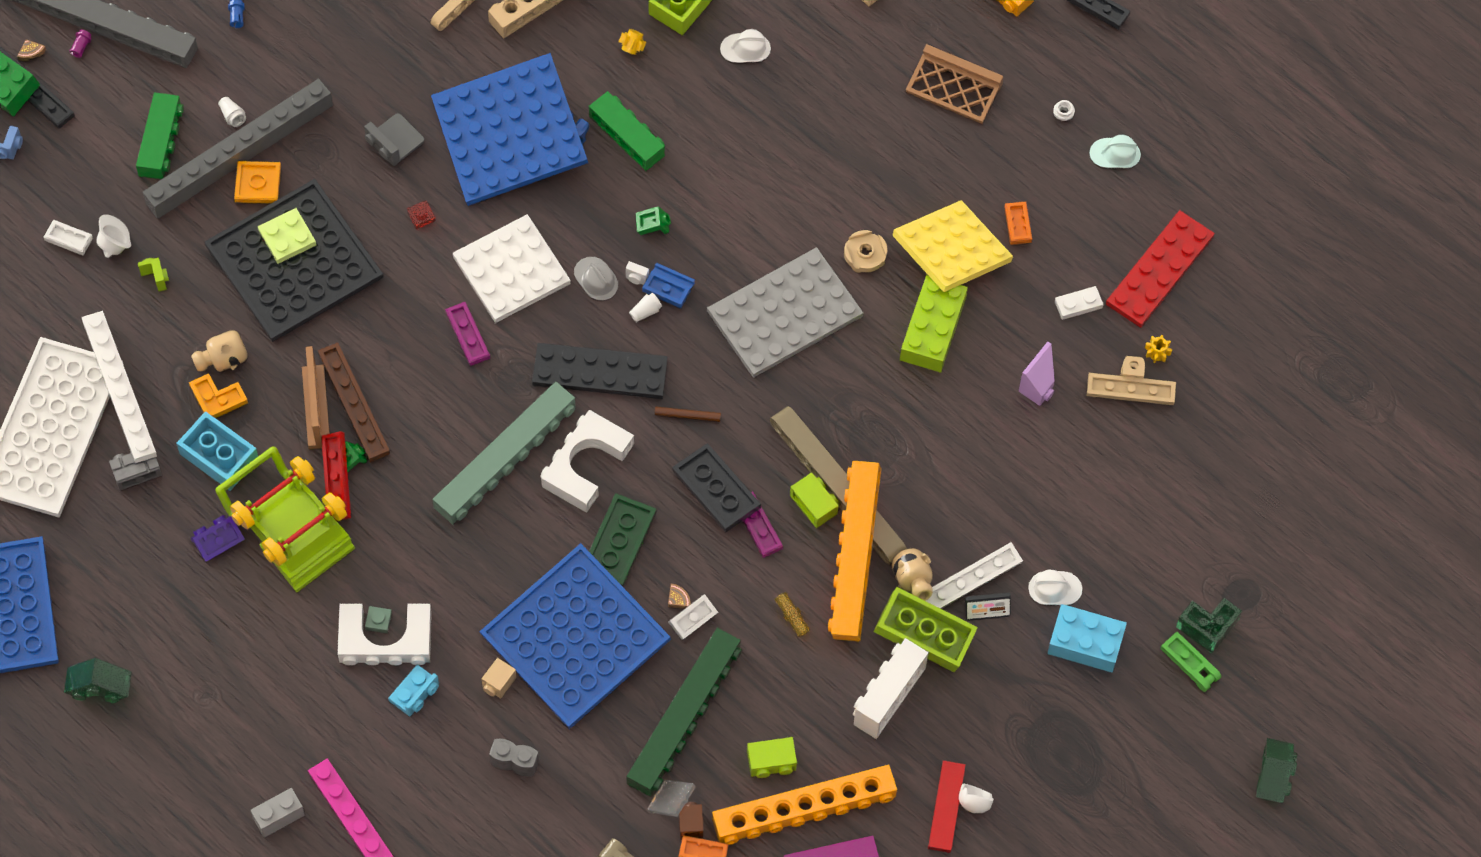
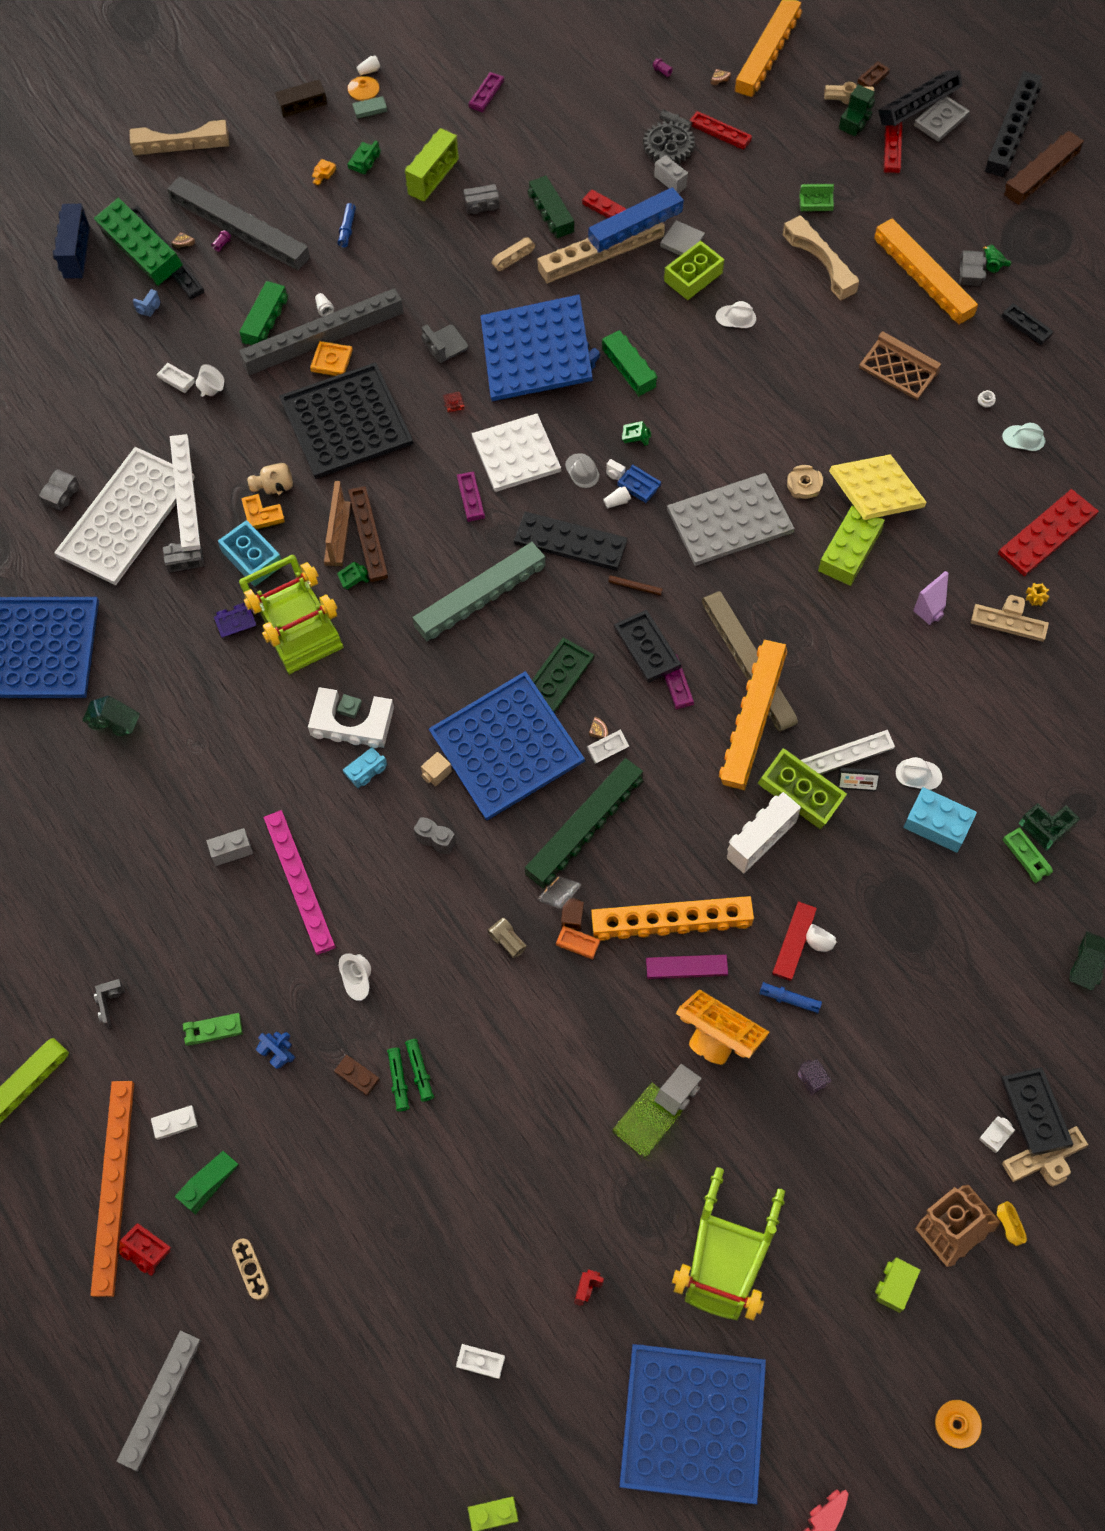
camera: 15 degrees right, 0 degrees up
lime bracket [138,258,169,292] -> none
yellowish green plate [258,208,316,264] -> none
red tile [321,431,351,521] -> none
white arch [540,410,634,513] -> none
yellow gear [619,29,646,55] -> none
lime brick [747,737,797,778] -> none
clear yellow pin [774,592,810,637] -> none
lime brick [790,473,839,528] -> none
tan piece [892,548,933,601] -> none
orange plate [1004,202,1032,245] -> none
white plate [1055,286,1103,320] -> none

